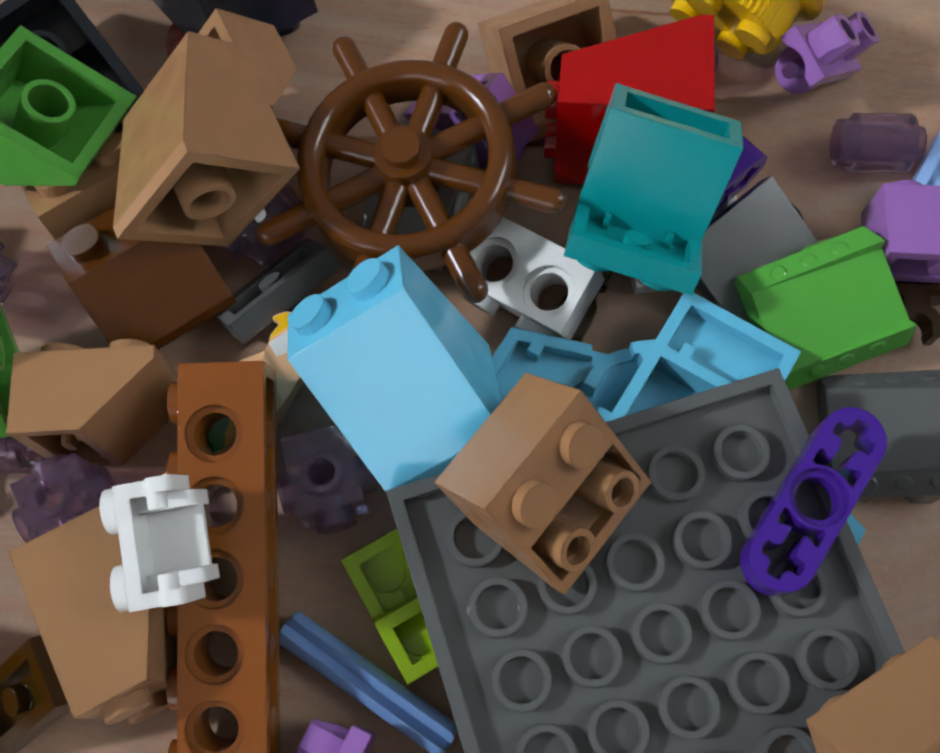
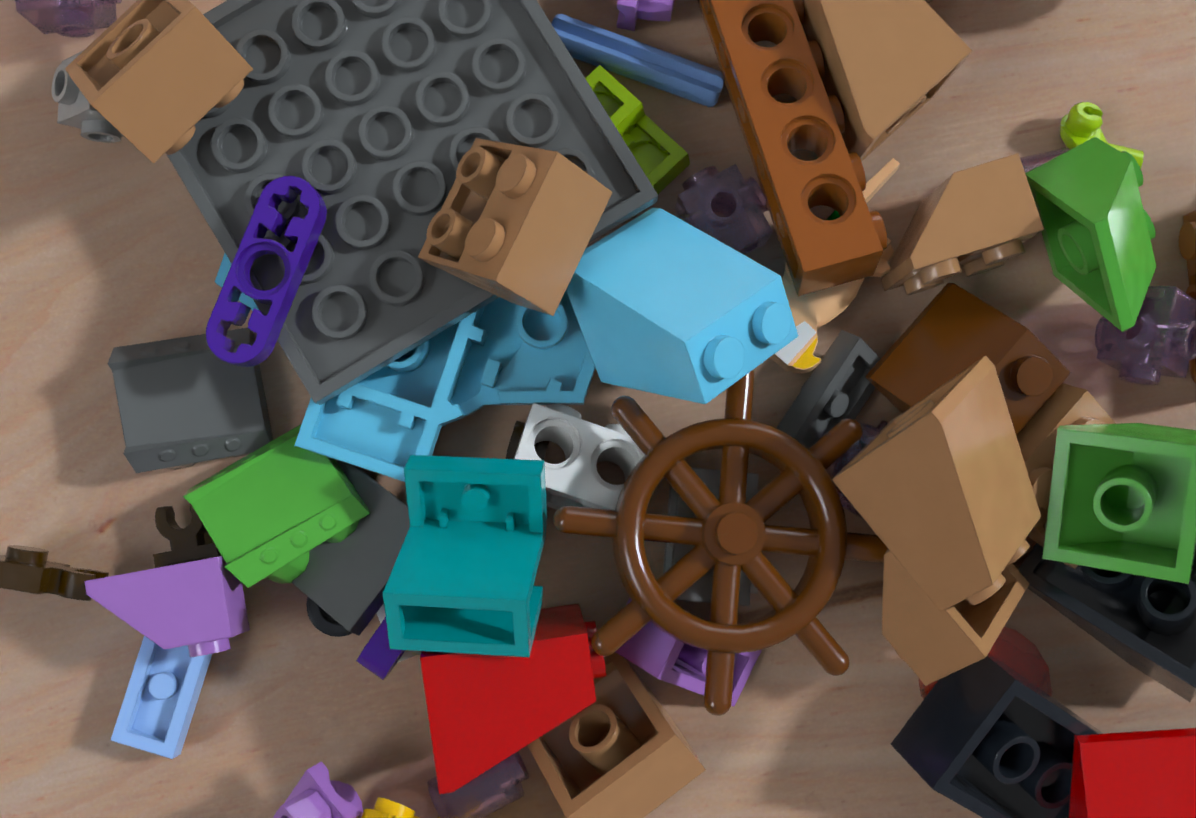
camera: 170 degrees right, 15 degrees up
clear purple brick [10,453,116,543] -> none
white piece [99,474,220,613] -> none
clear purple brick [830,113,927,173] -> none

